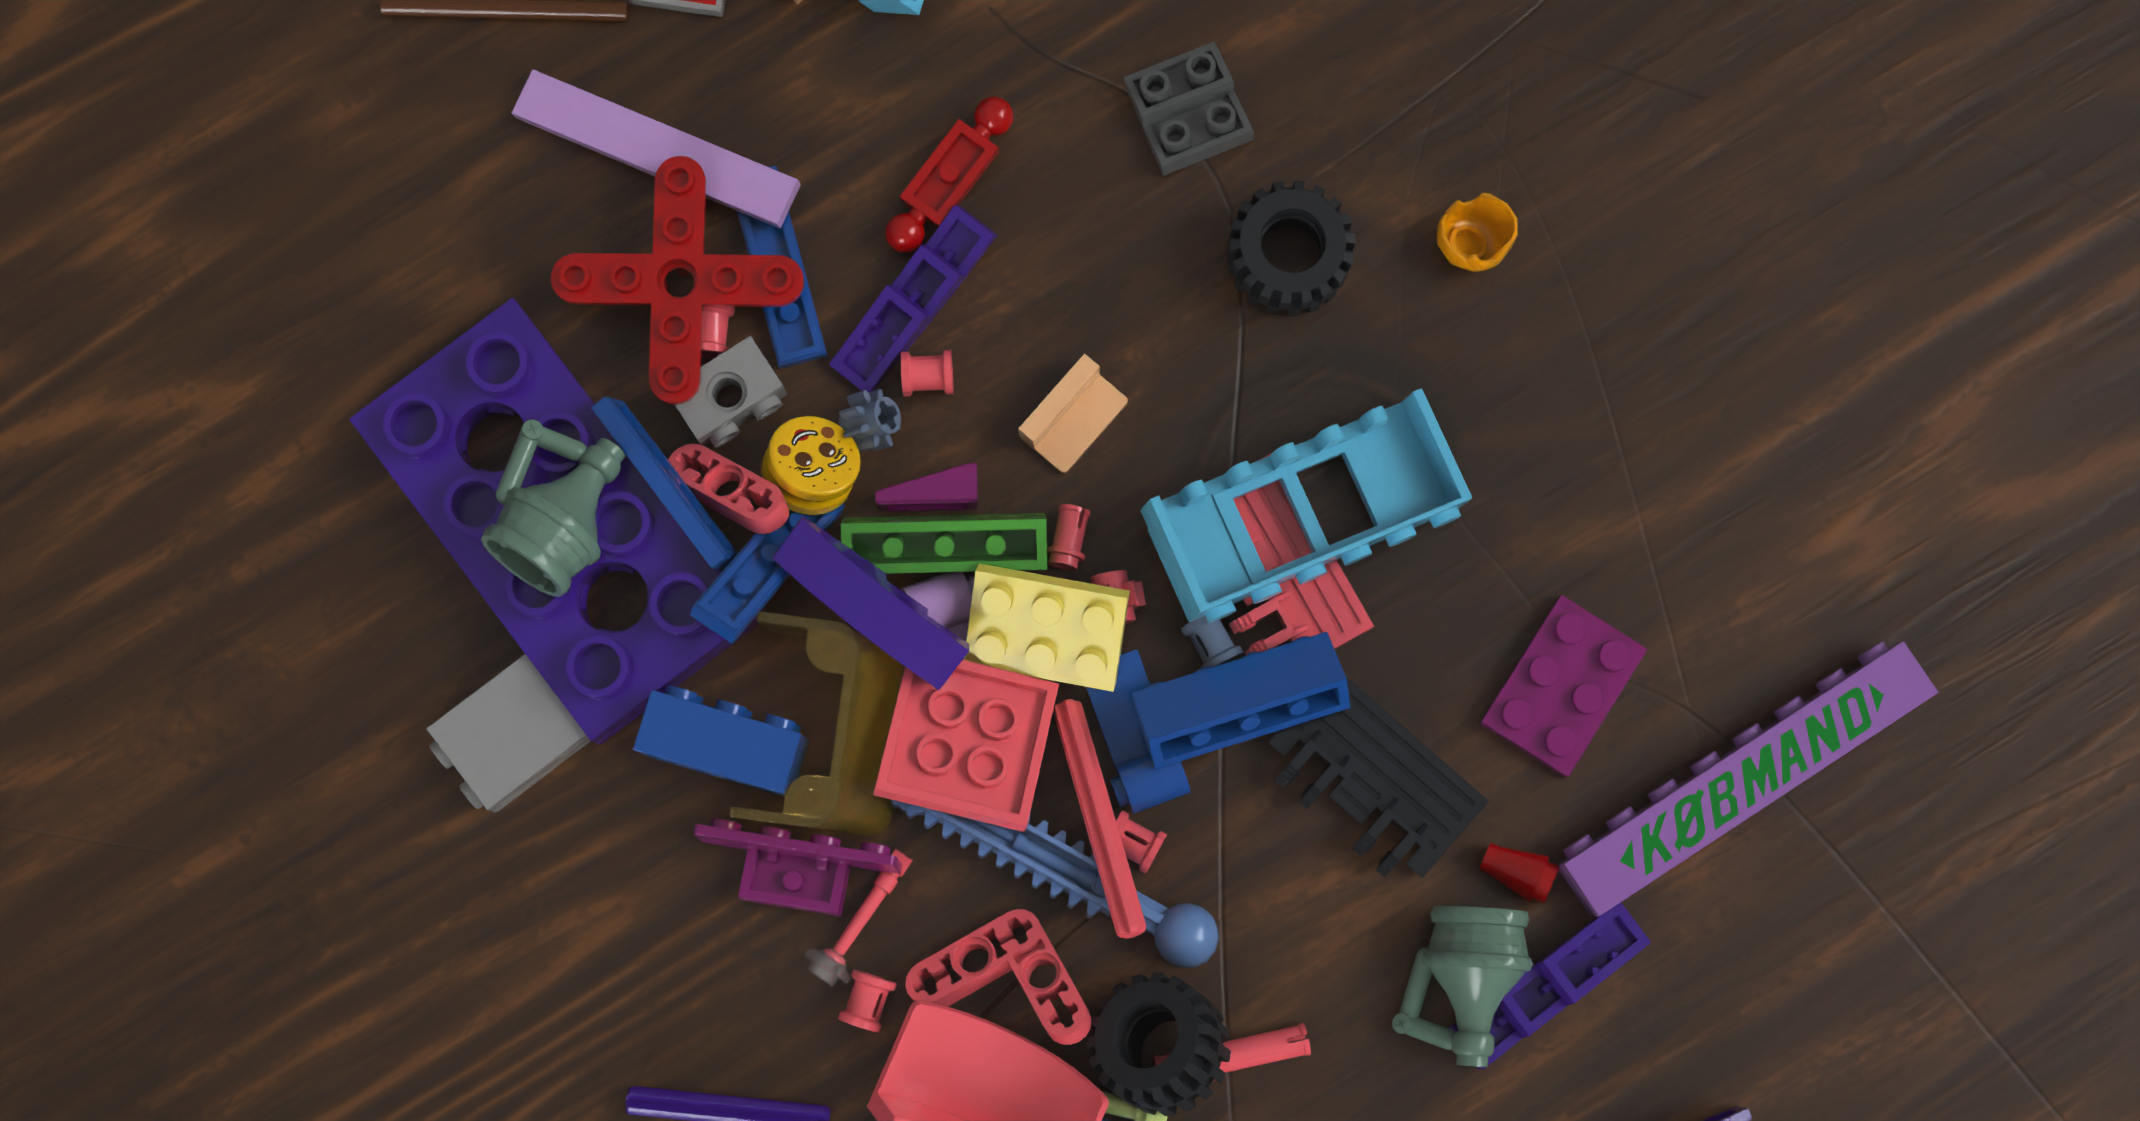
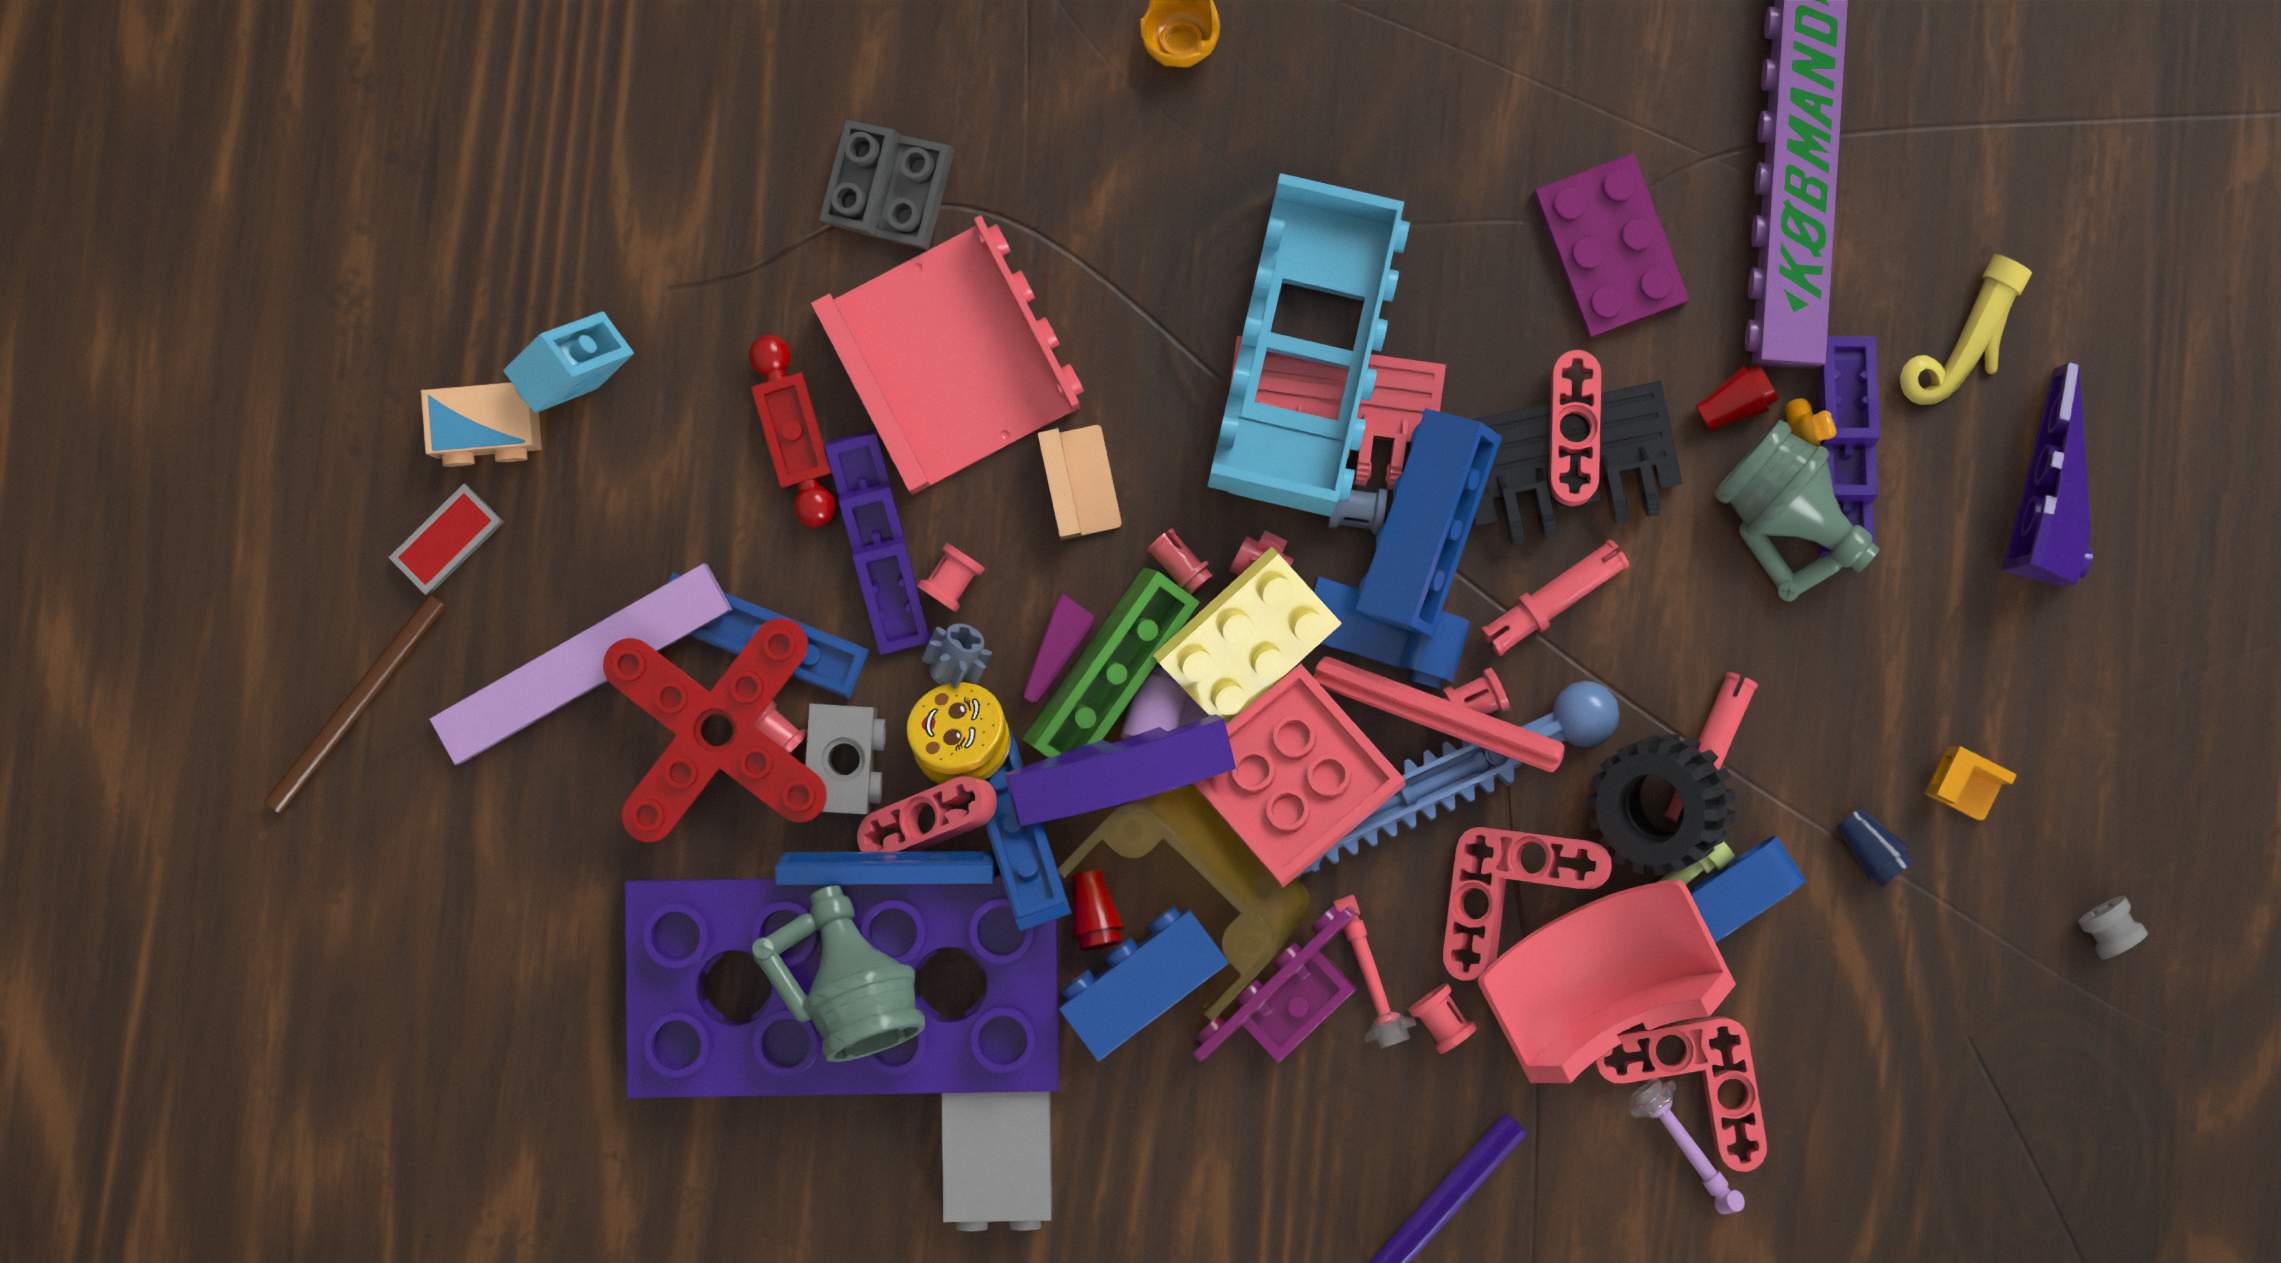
camera: 55 degrees left, 5 degrees up
black tyre [1226,180,1356,317] -> none
none -> coral panel [811,215,1084,496]
none -> red cone [1071,870,1125,951]
none -> coral pin [1480,539,1629,657]
none -> coral beam [1548,350,1601,506]
none -> light orange arm [1784,398,1837,447]
none -> light yellow plant [1900,254,2032,405]

